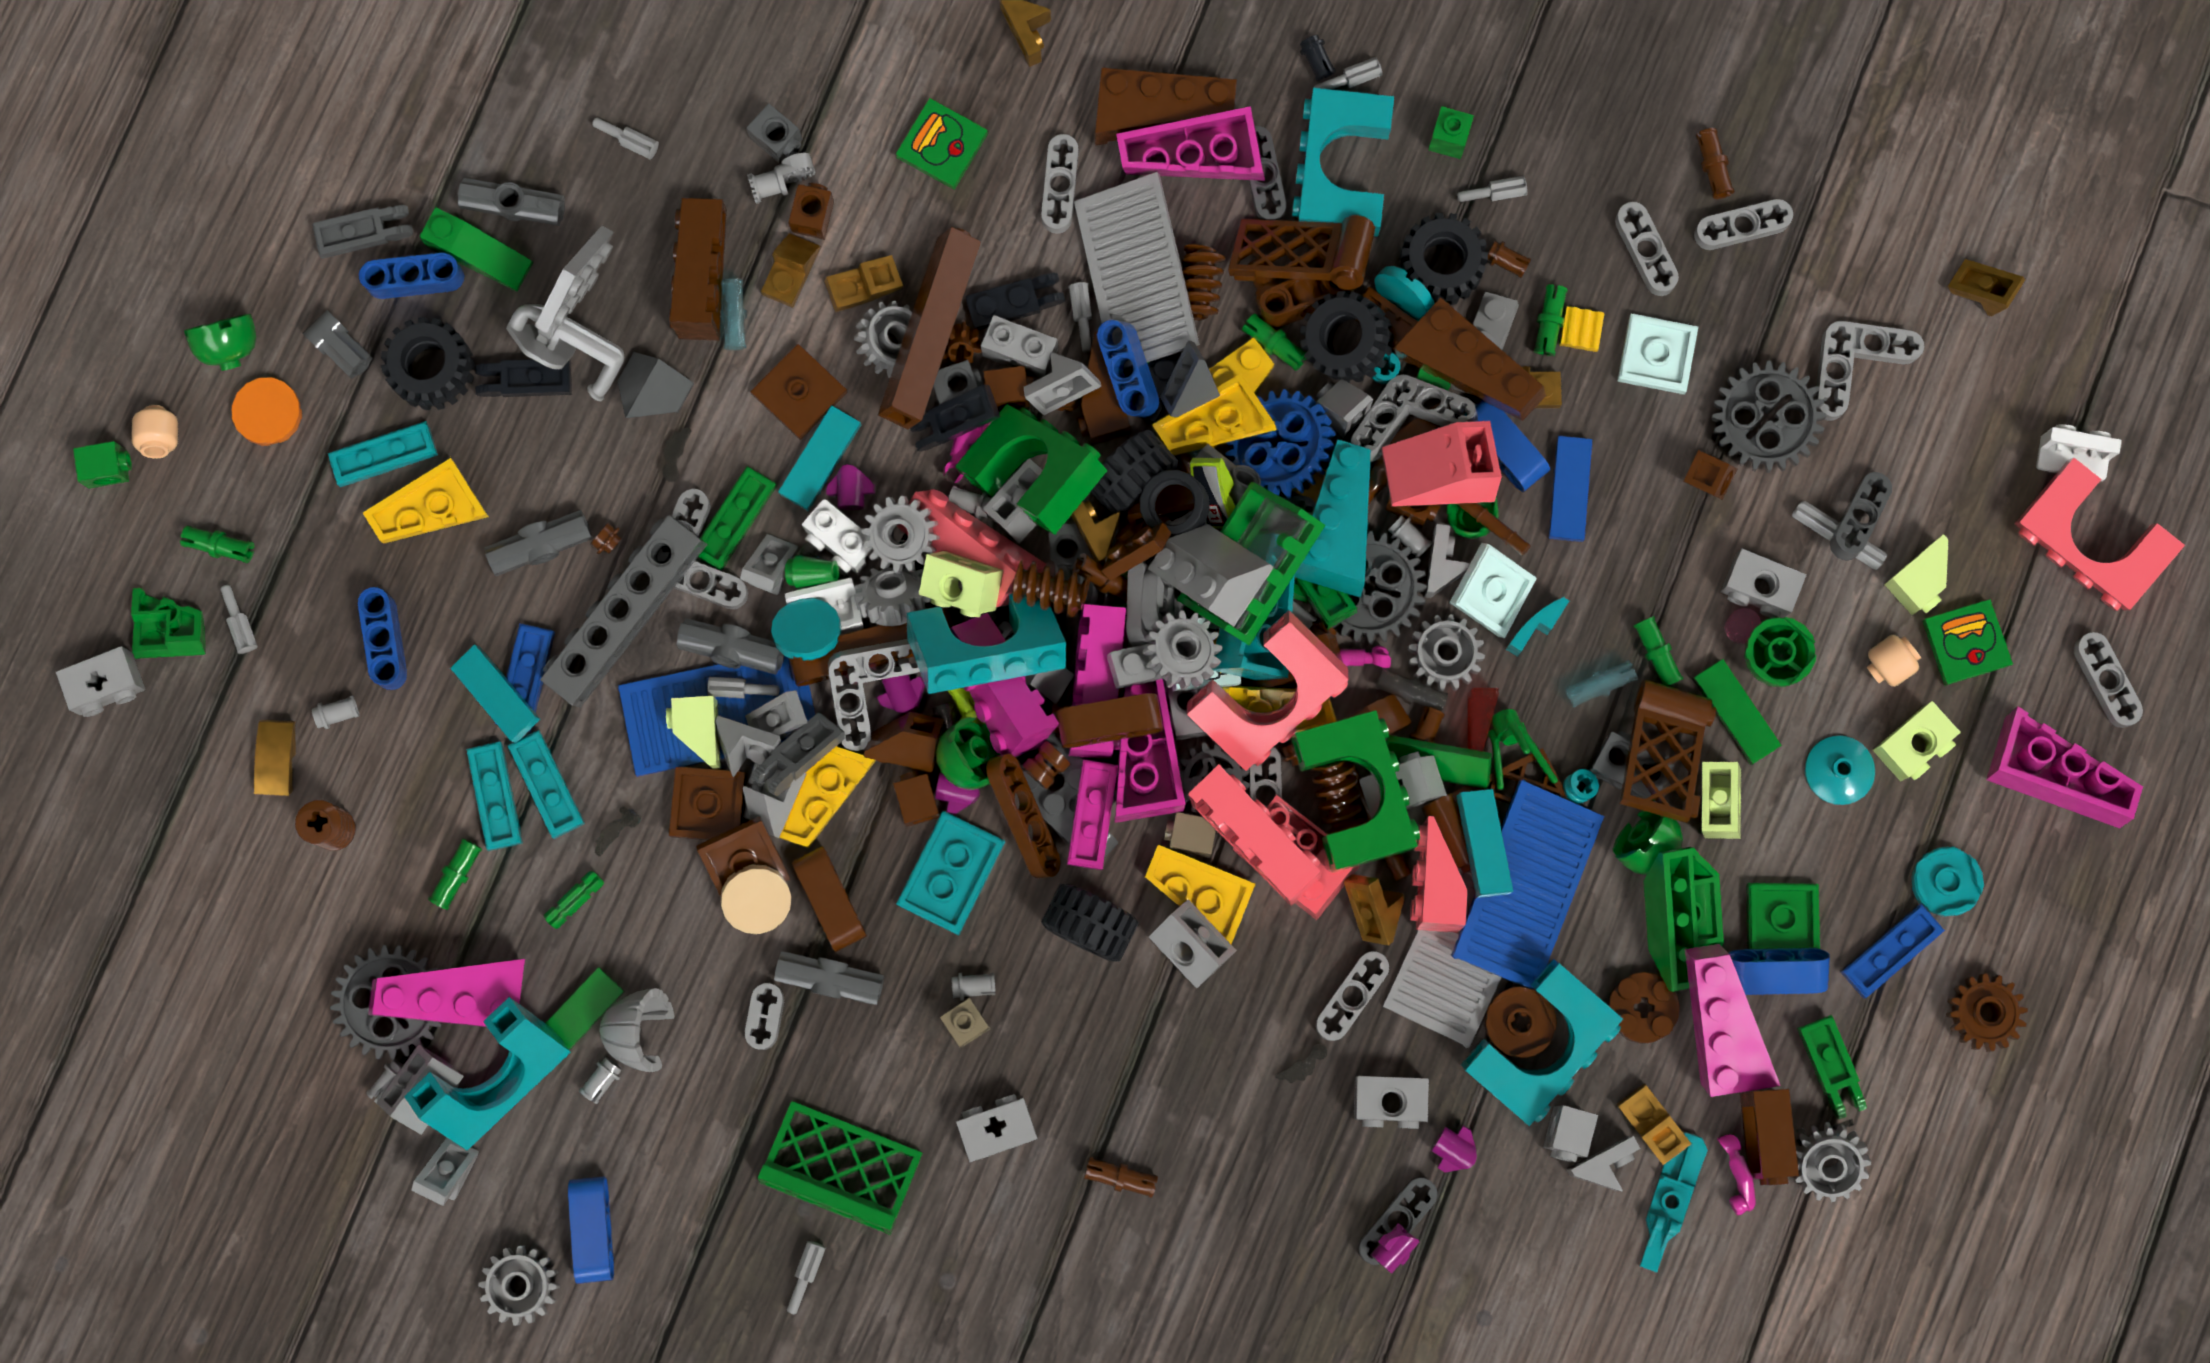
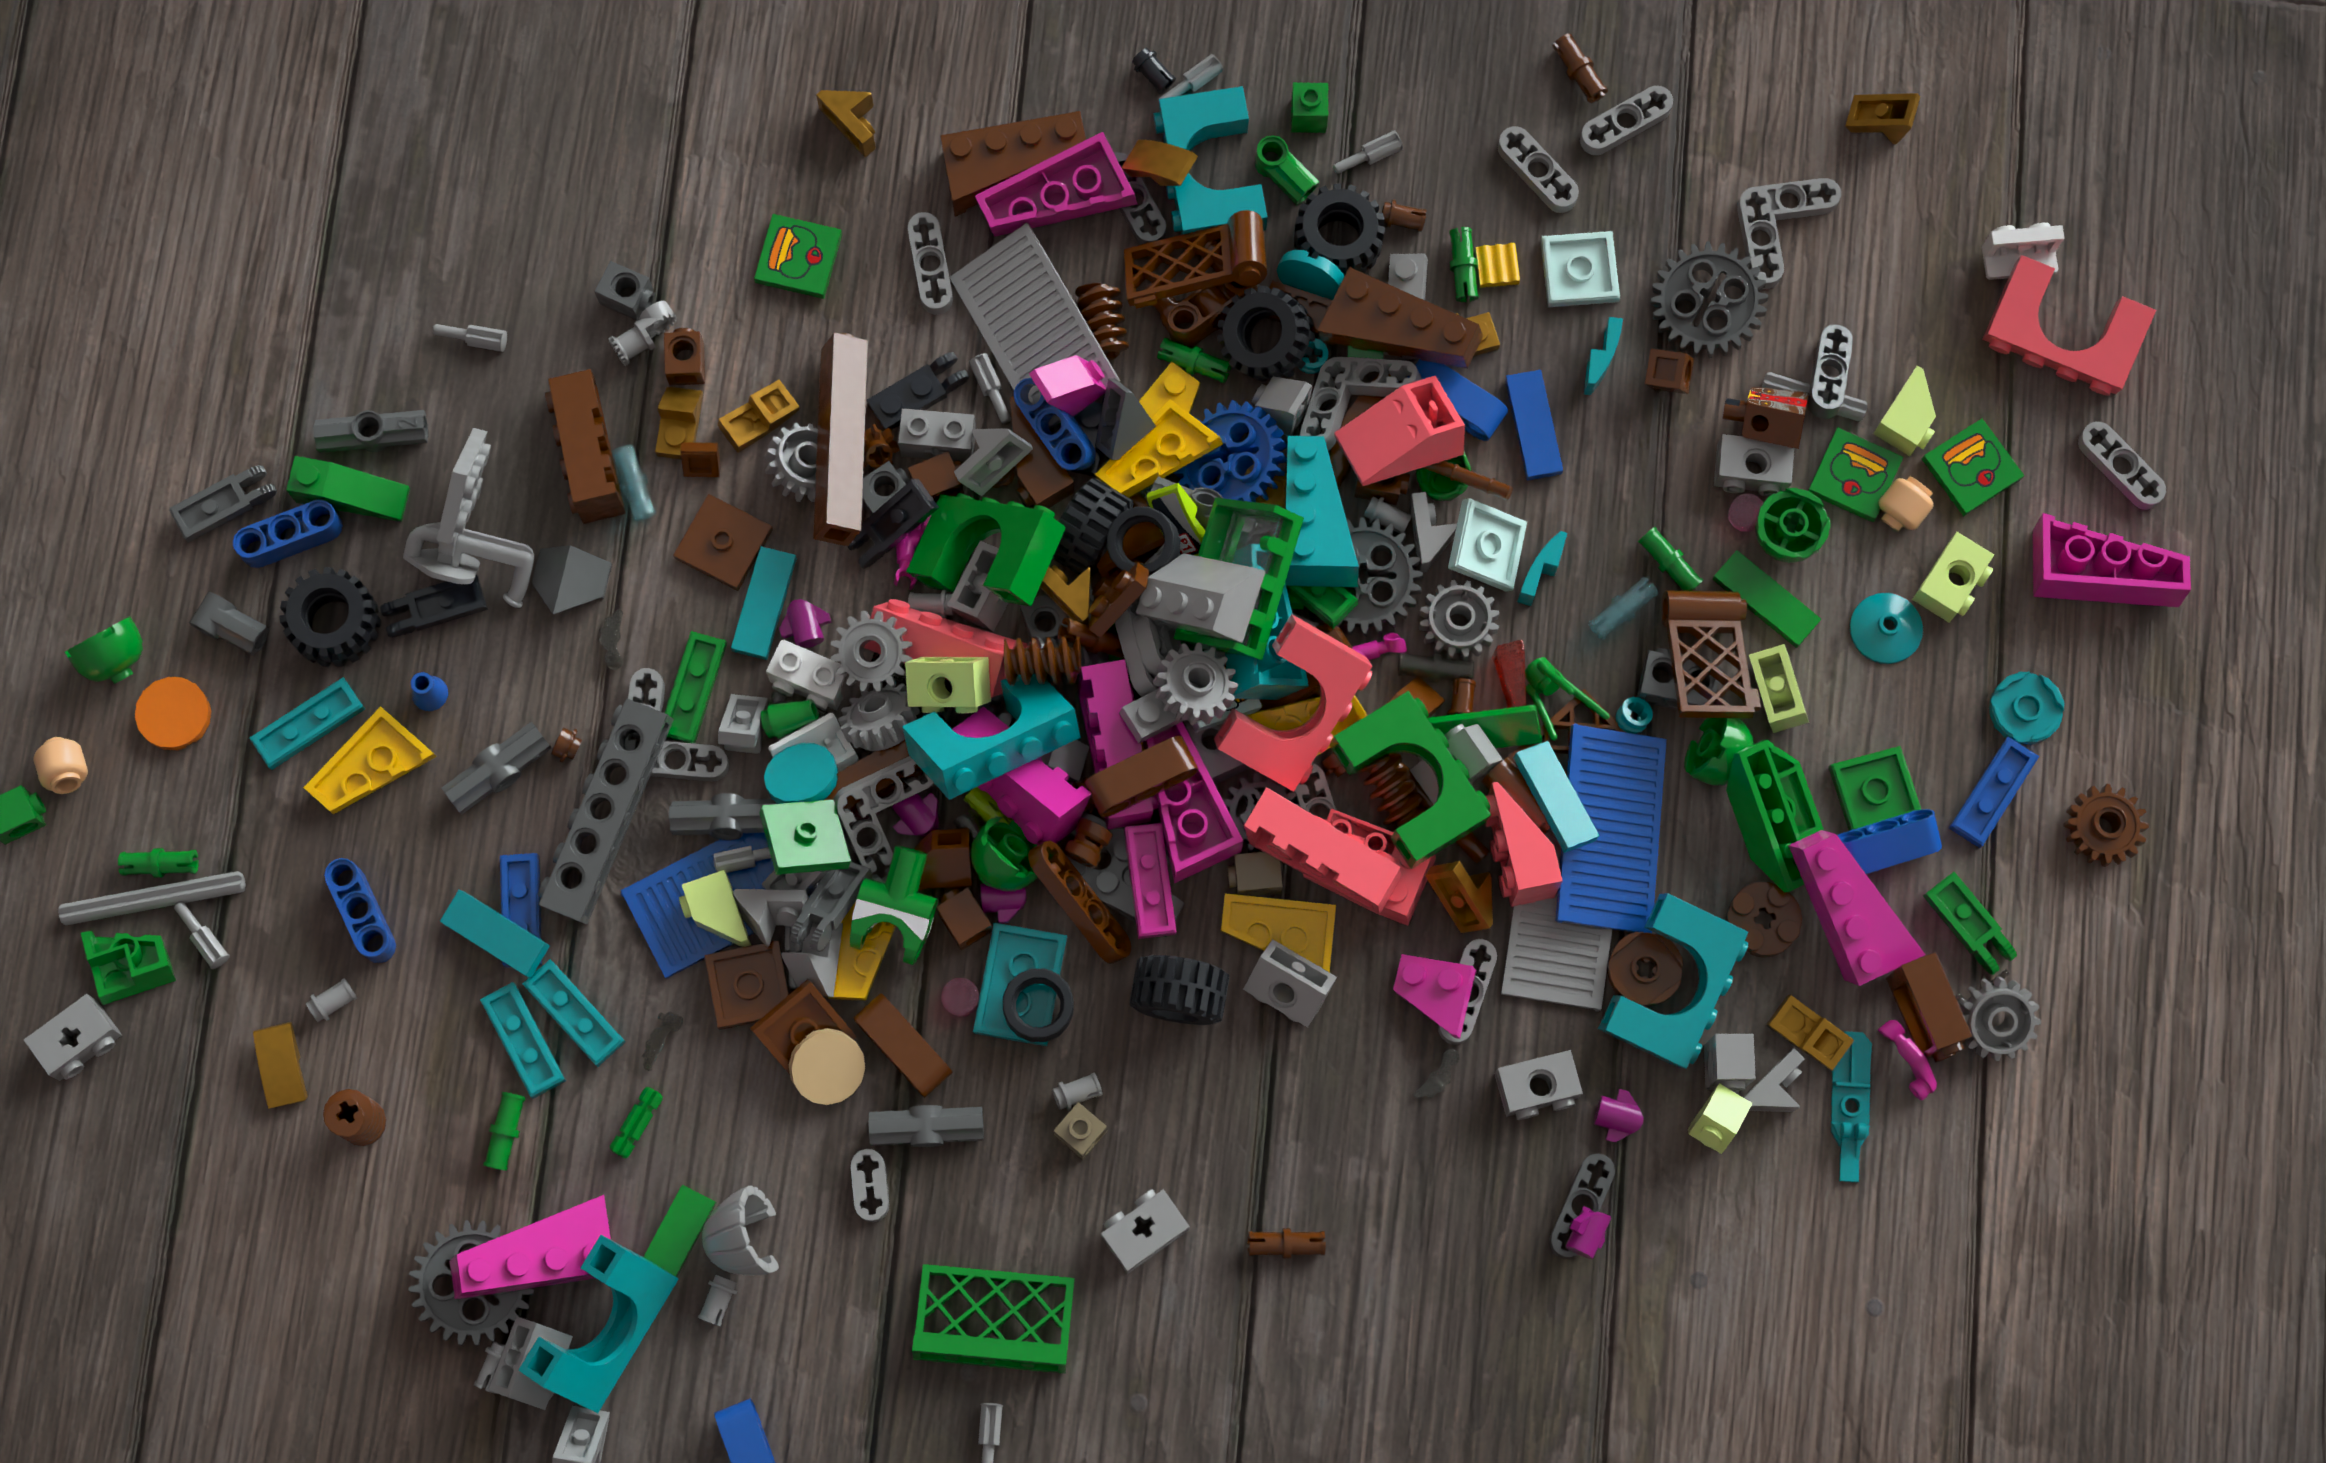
camera: 20 degrees left, 5 degrees down
none -> light grey axle [58,871,246,925]
none -> blue cone [411,672,448,711]
none -> reddish brown tile [680,442,721,477]
none -> plate [759,799,851,875]
none -> green connector [850,845,938,965]
none -> clear pink tile [941,978,979,1017]
none -> black tyre [1003,969,1074,1042]
none -> slope [1029,355,1106,417]
none -> pearl gold slope [1122,139,1198,186]
none -> green piece [1254,135,1319,205]
none -> dark pink wing [1393,954,1476,1039]
none -> teal slope [1584,317,1623,395]
none -> yellowish green slope [1688,1083,1752,1154]
none -> reddish brown torso [1723,387,1809,449]
none -> green tile [1808,427,1903,522]

